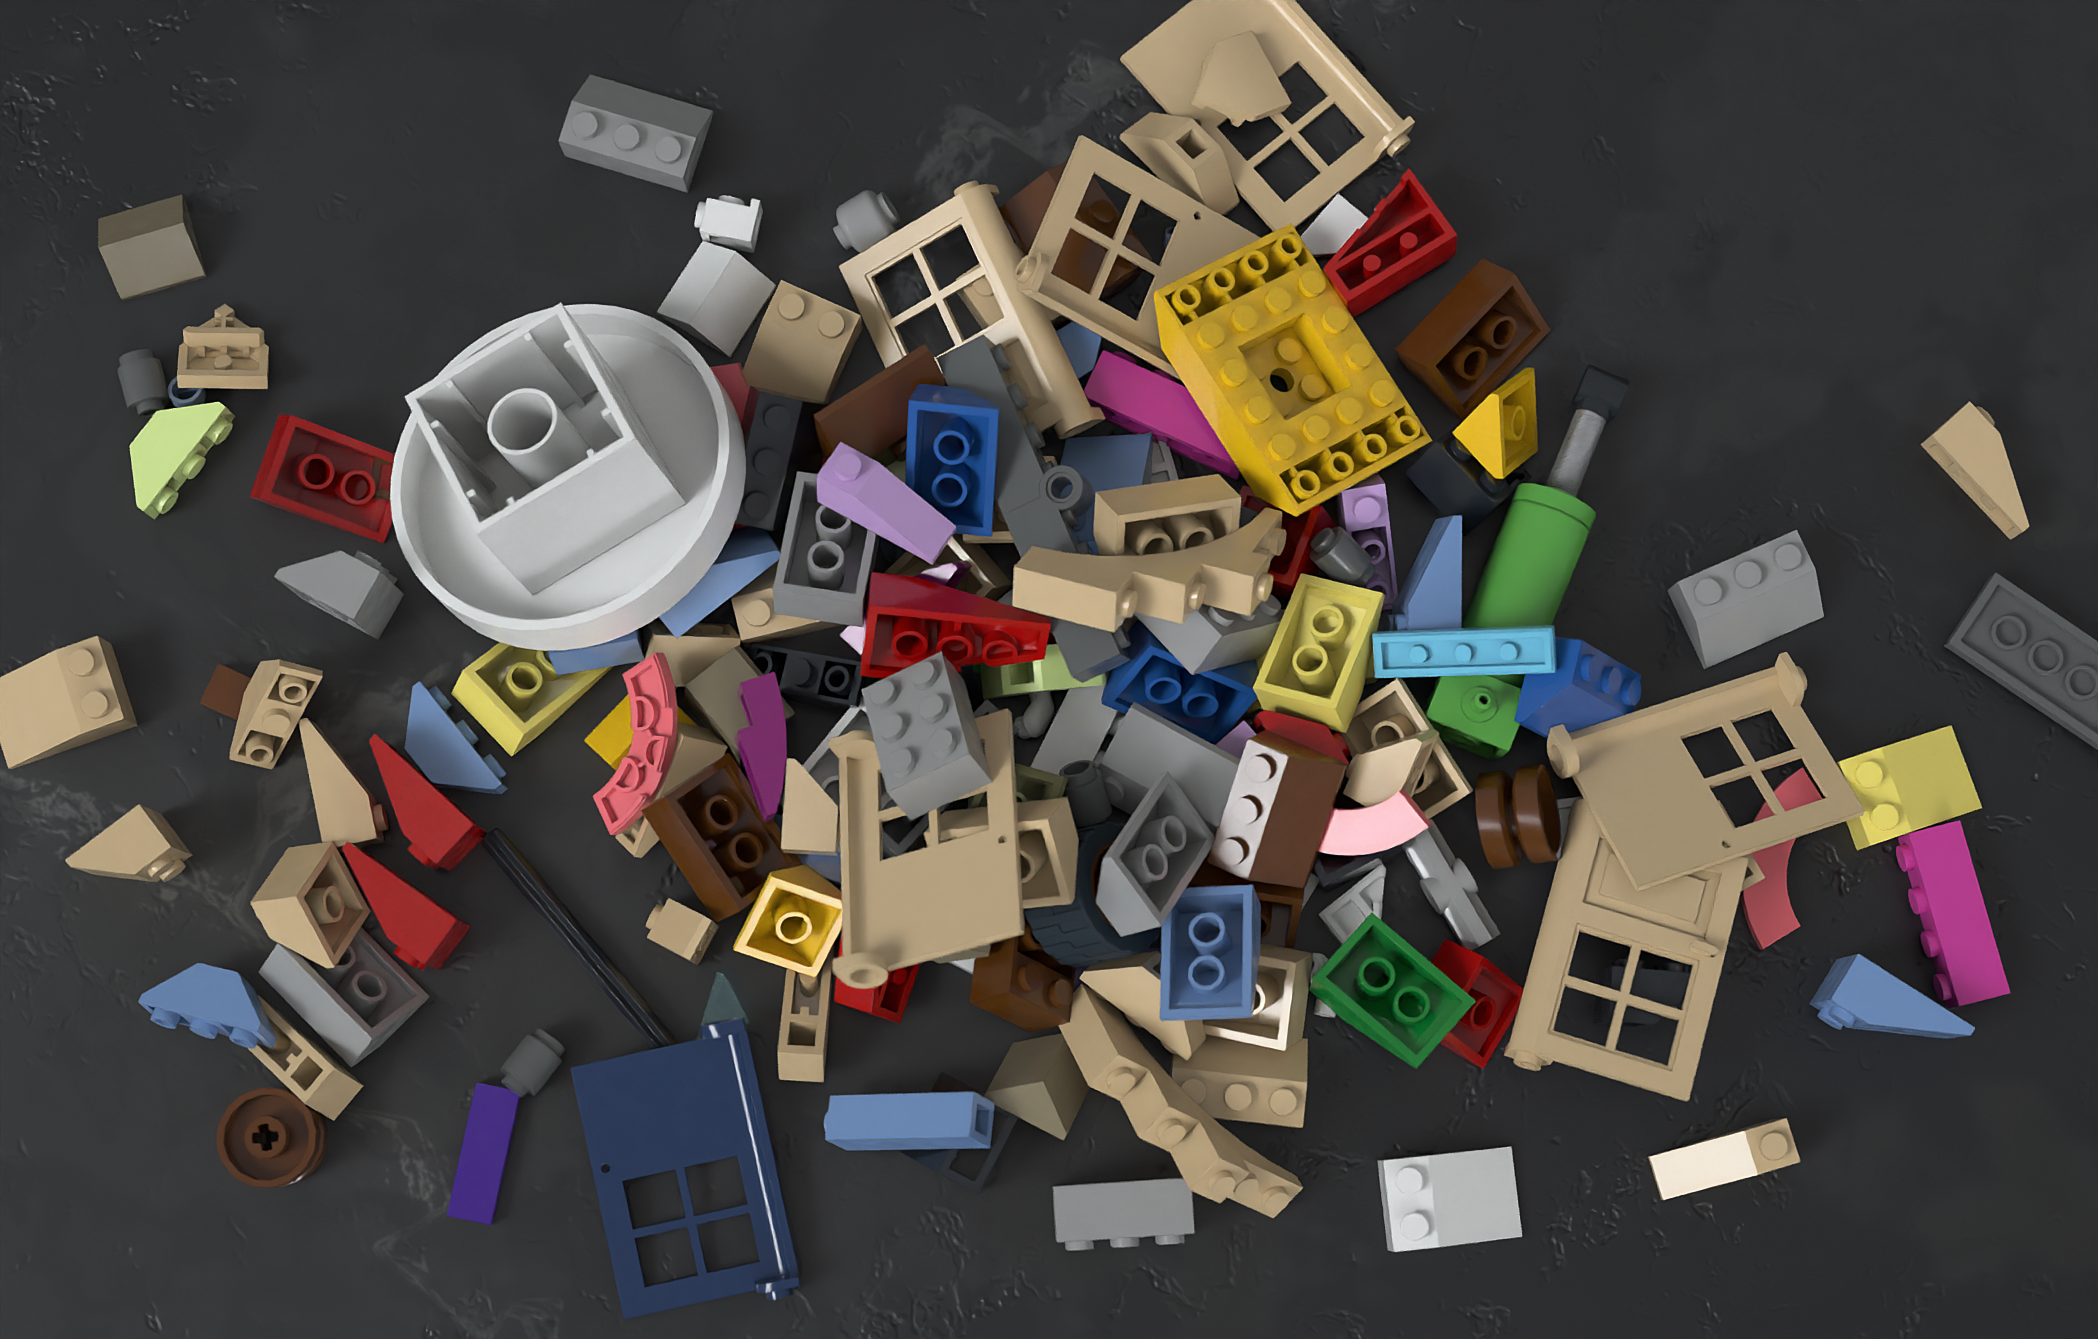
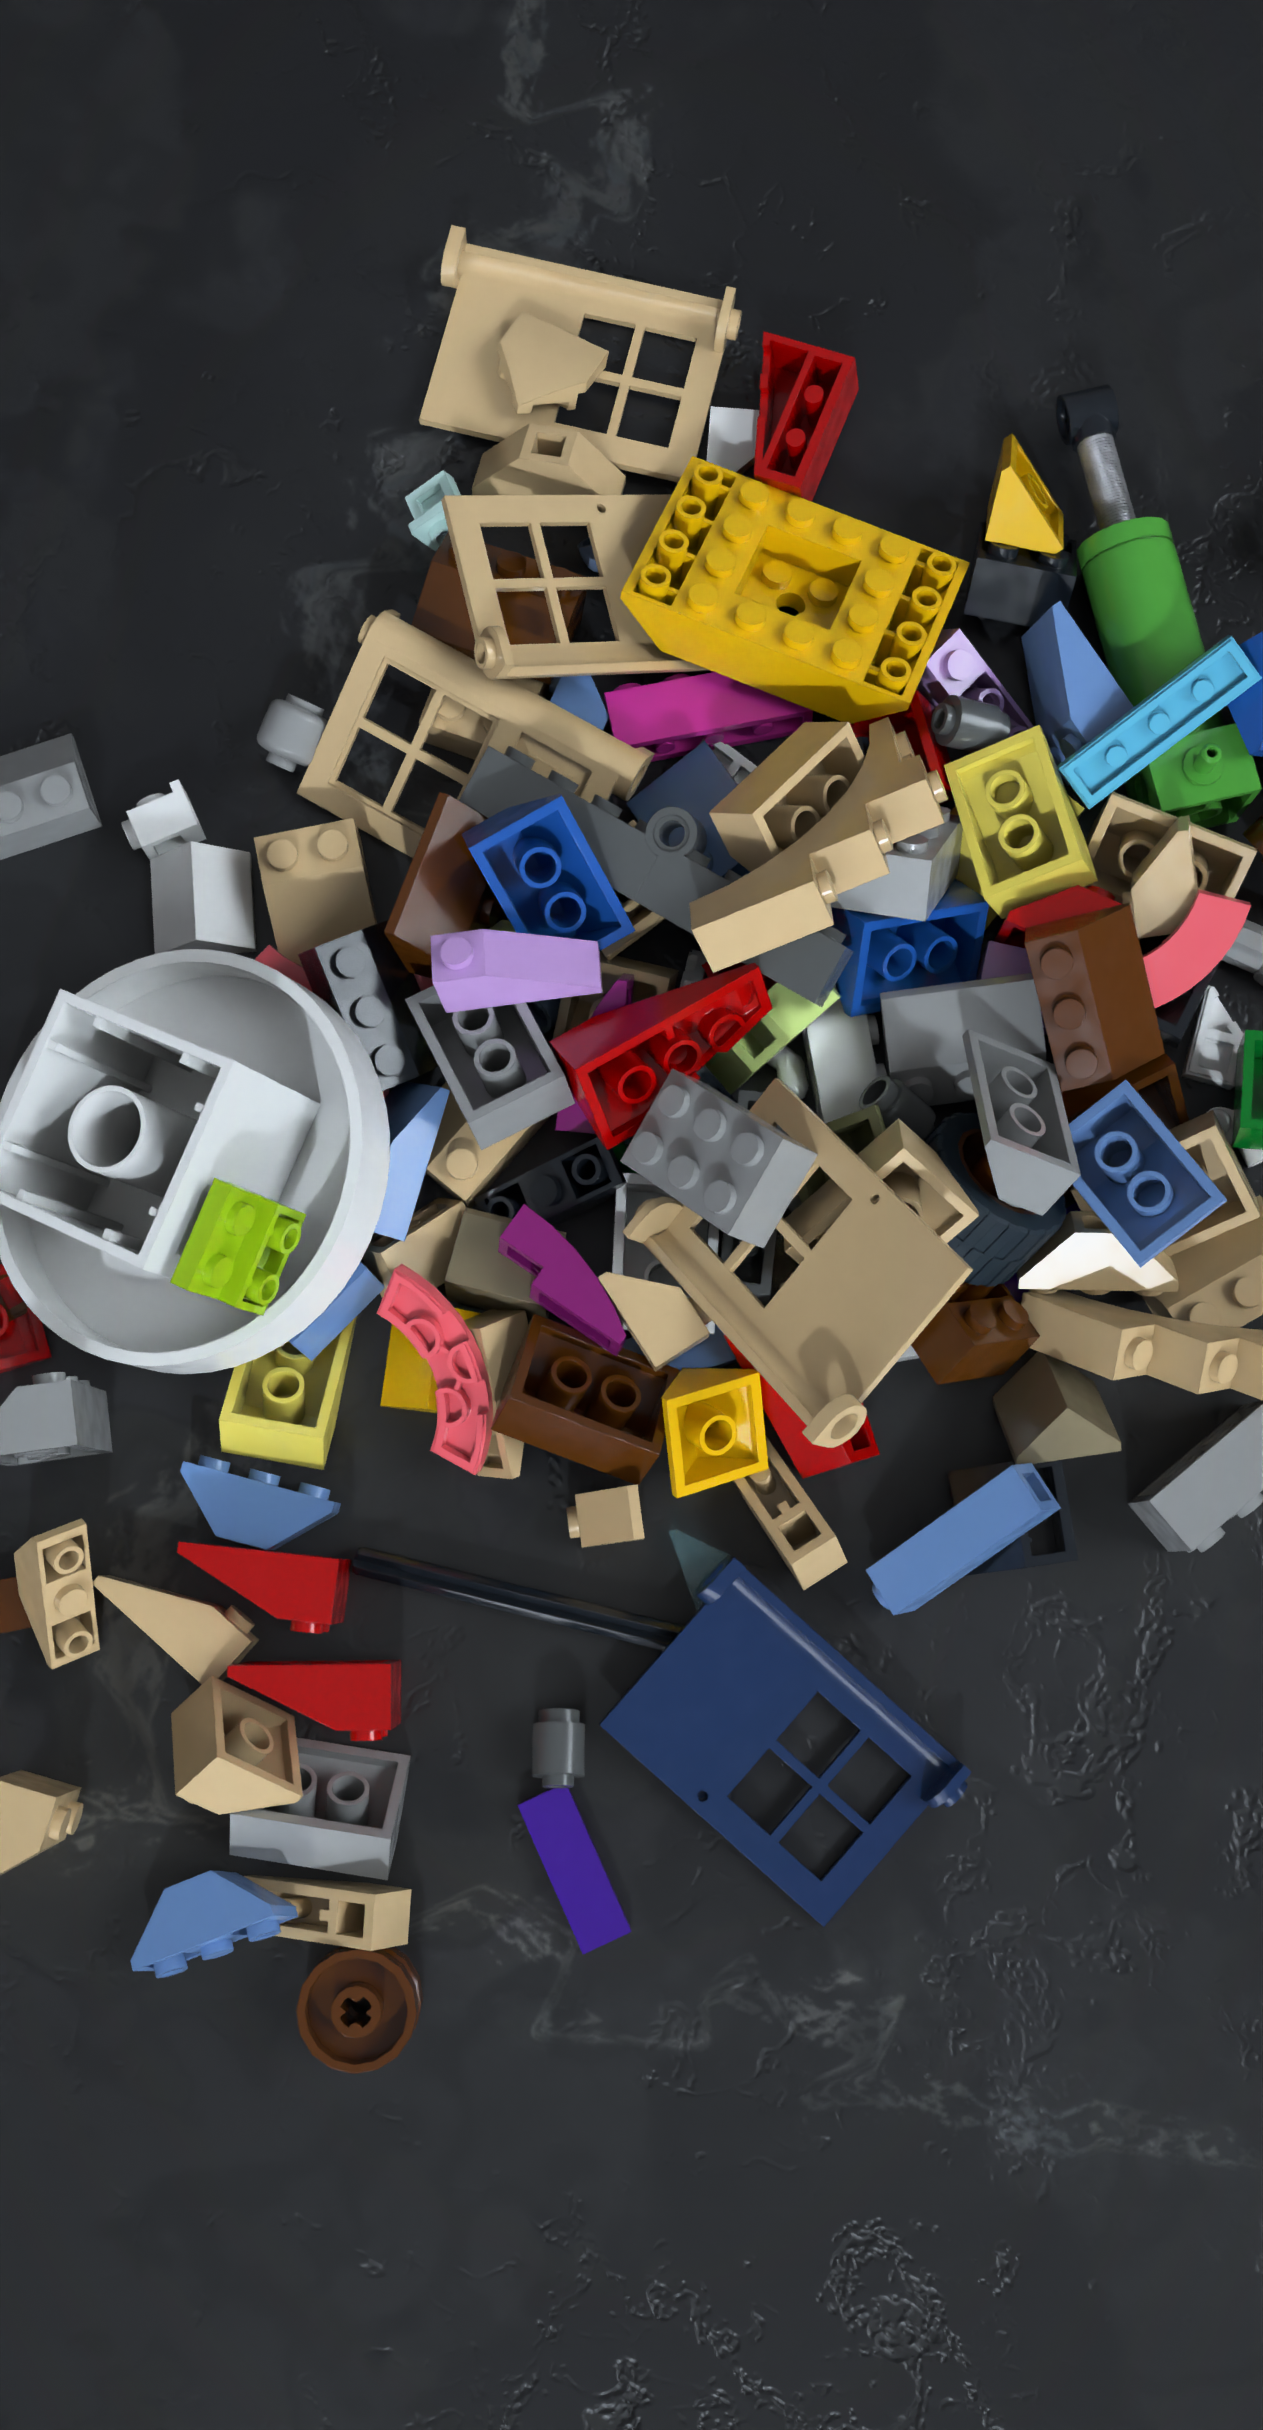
camera: 30 degrees left, 0 degrees up
reddish brown slope [1395,258,1550,421] -> none
none -> lime brick [170,1178,306,1315]
none -> light aqua bracket [405,470,461,551]

